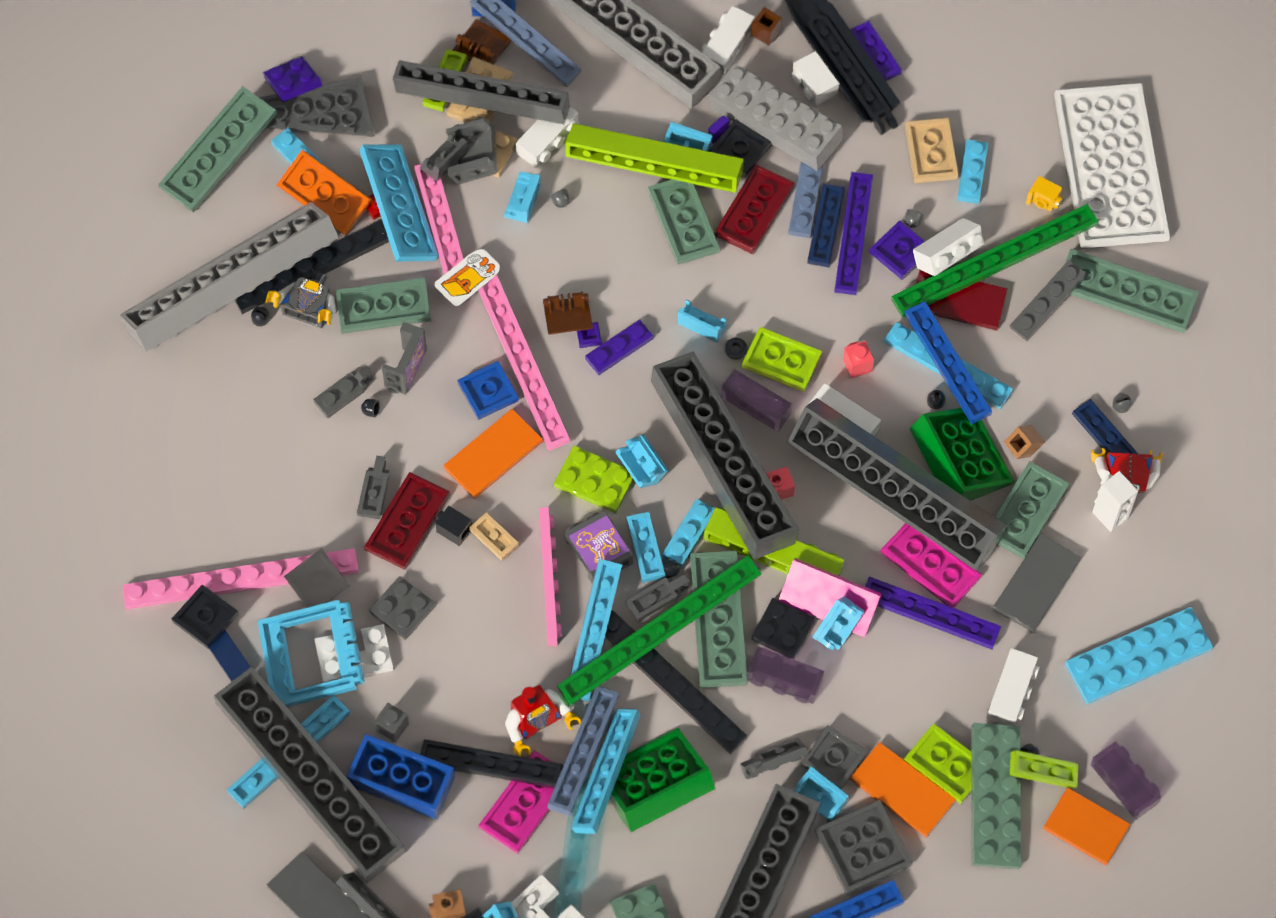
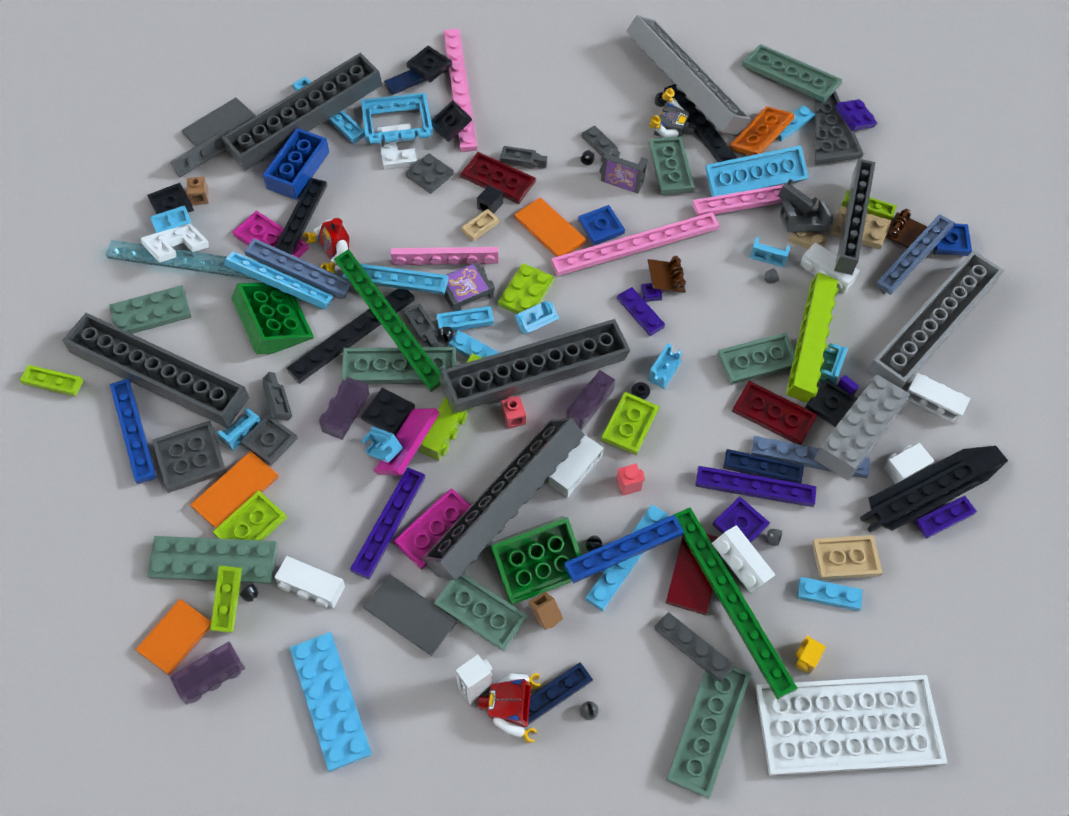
camera: 90 degrees right, 5 degrees down
dark grey brick [374,703,409,743] -> none
sticker [435,249,500,306] -> none
reddish brown brick [751,7,782,46] -> none

